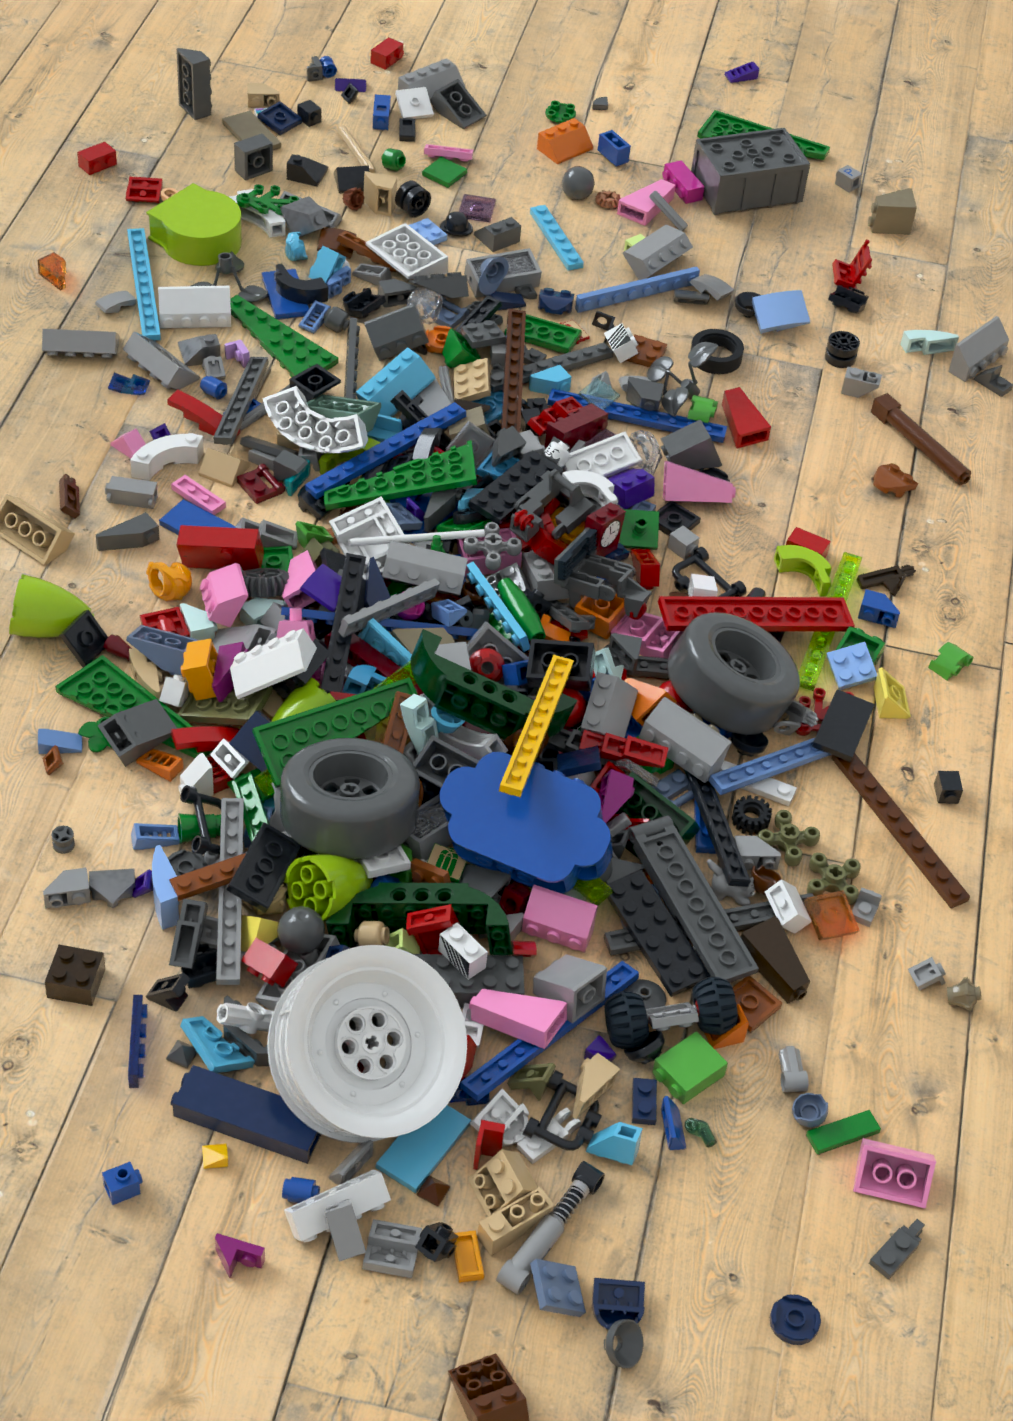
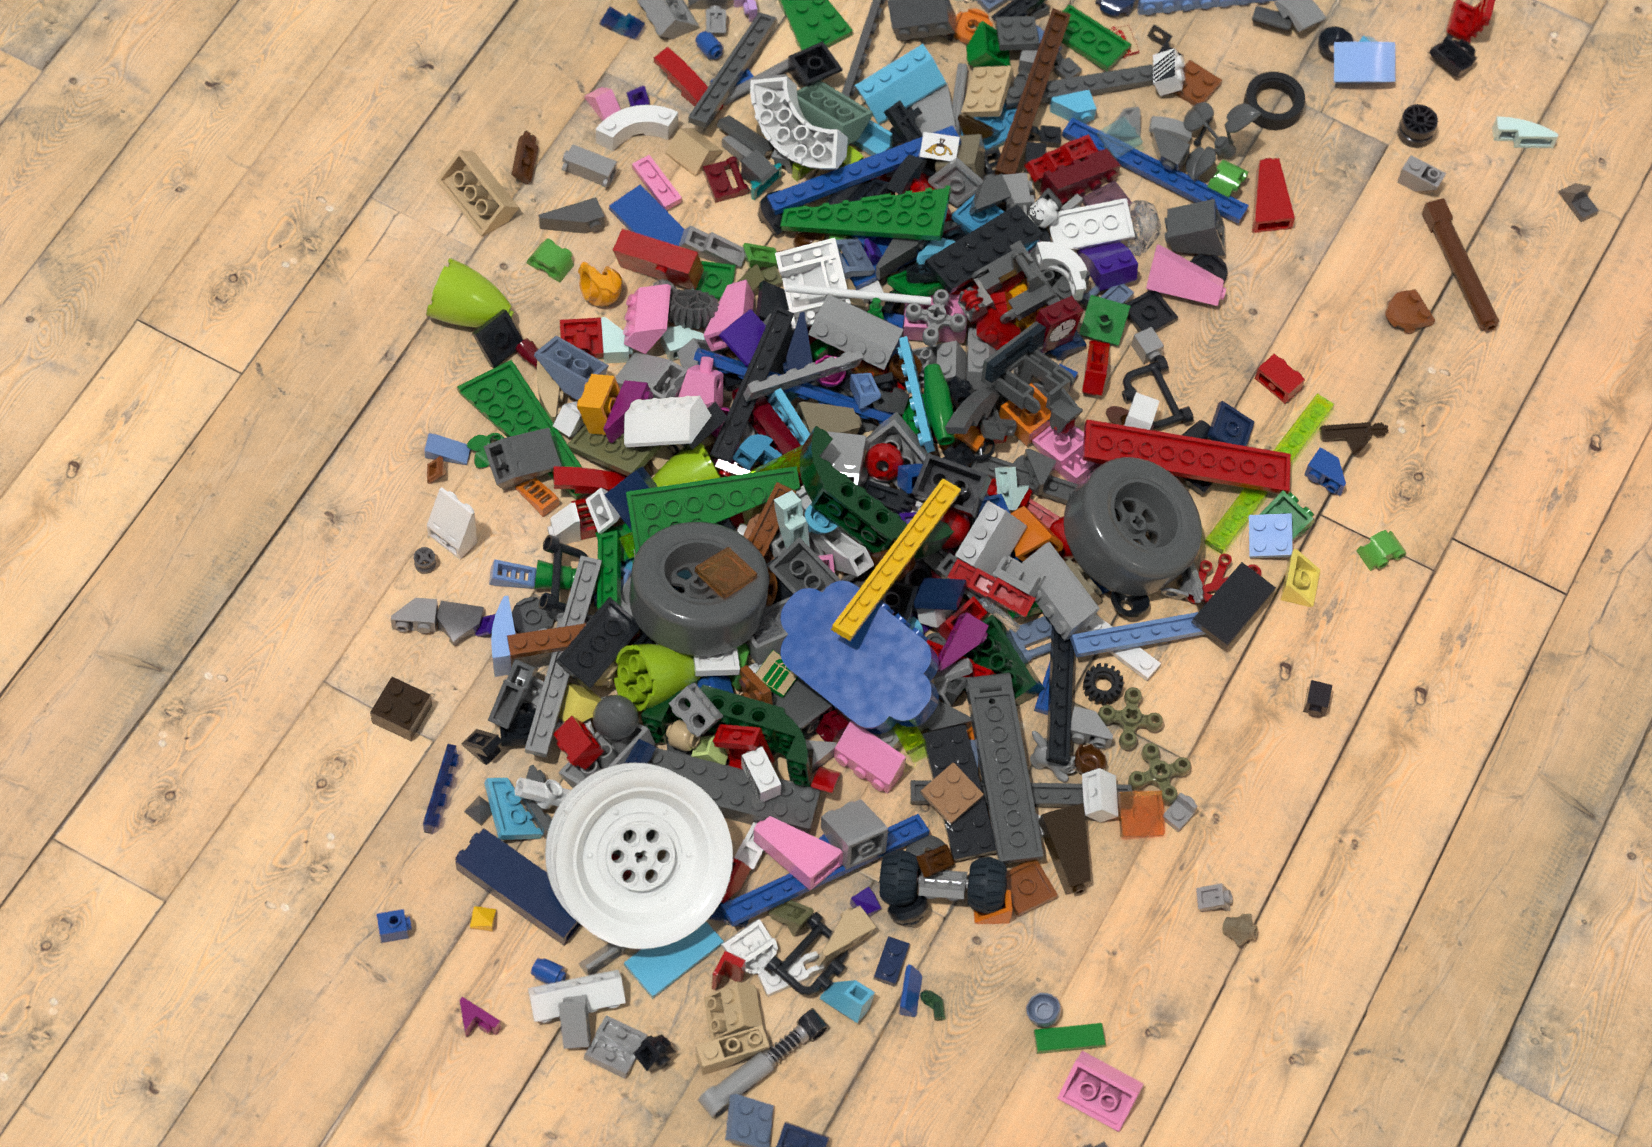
camera: 15 degrees right, 15 degrees up
reddish brown slope [417,1175,450,1207] -> none
light orange tile [454,1230,484,1283] -> none
bright green brick [652,1031,728,1104] -> none
lime arch [774,545,832,597] -> none
light grey piece [778,1046,809,1092] -> none
reddish brown plate [831,753,970,909] -> none
light grey slope [948,316,1009,382] -> none
none -> white slope [427,487,477,560]
none -> bright green cylinder [526,238,574,283]
none -> light grey brick [669,683,724,737]
none -> clear orange tile [694,547,758,599]
none -> reddish brown plate [916,844,955,878]
none -> white sticker [919,132,960,161]
none -> medium nougat plate [920,762,984,825]
none -> dark grey slope [945,387,1001,434]
none -> light grey hinge [993,556,1046,597]
none -> dark blue tile [1207,401,1255,446]

